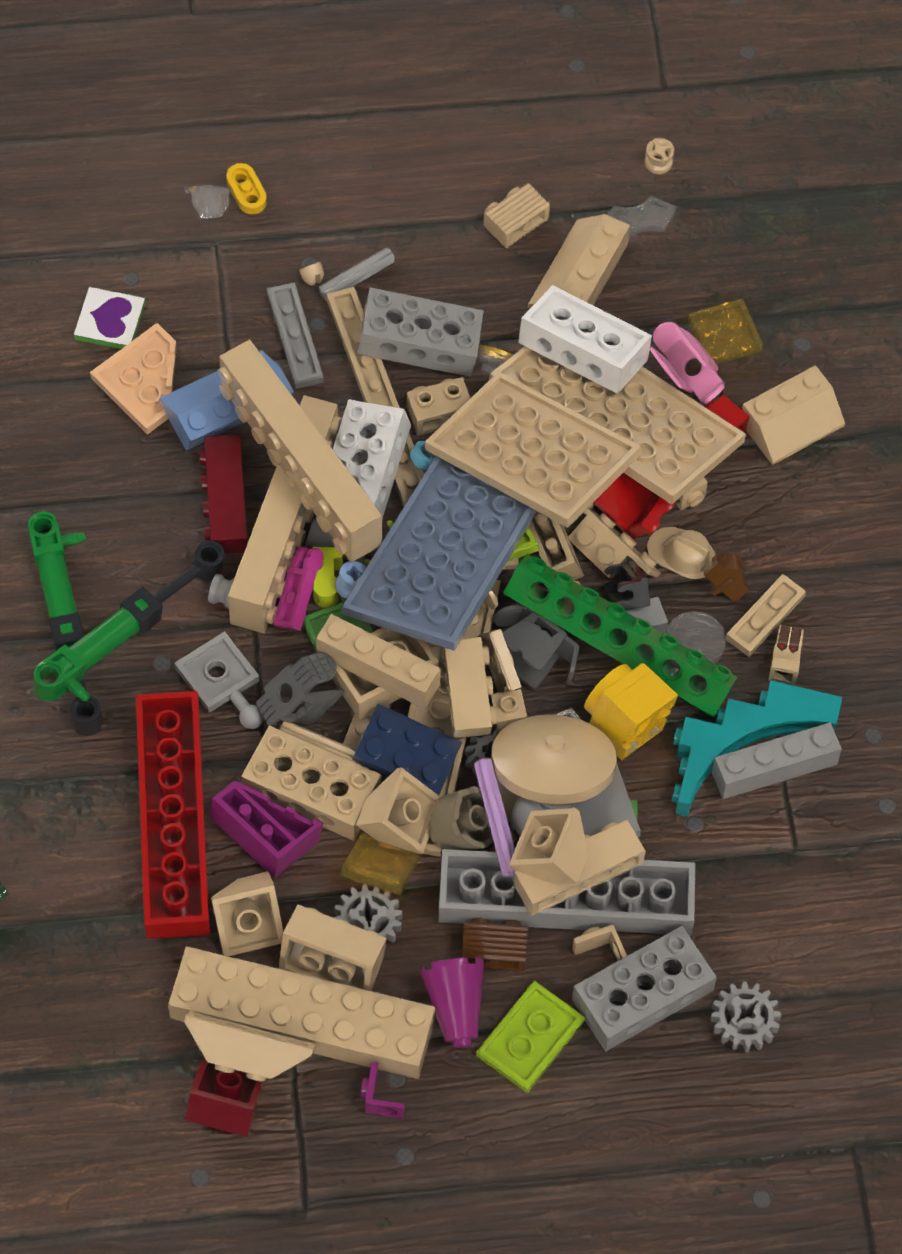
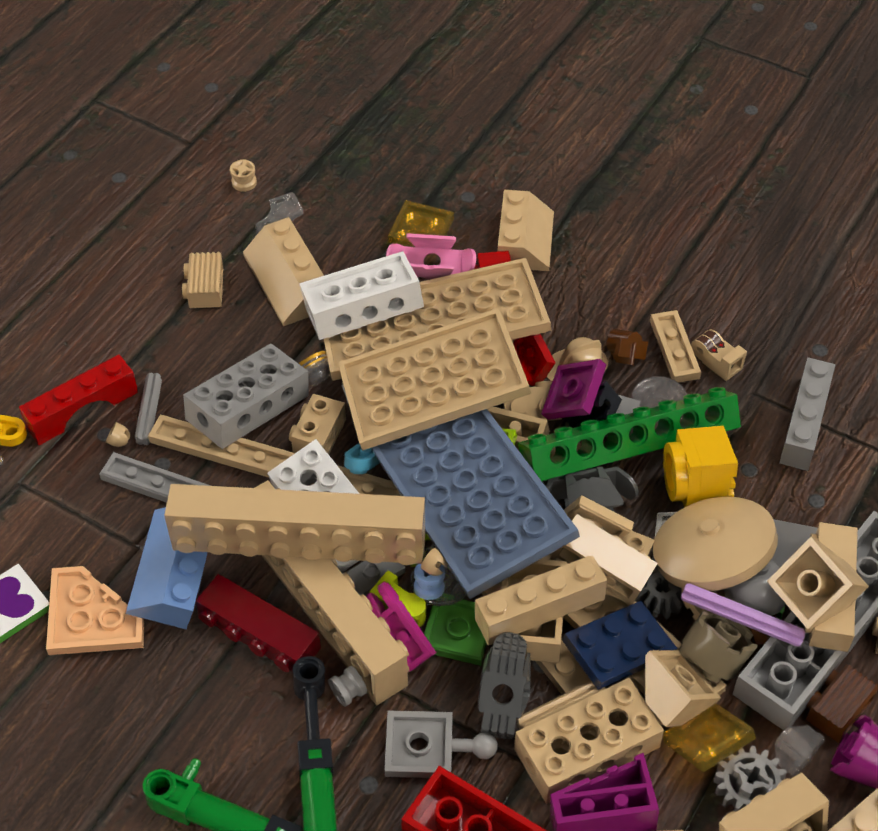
camera: 50 degrees left, 10 degrees down
teal arch [672,680,843,817] -> none
none -> red arch [19,354,138,445]
none -> tan hinge [421,548,448,576]
none -> magenta plate [541,359,606,420]
none -> clear piece [774,725,825,777]

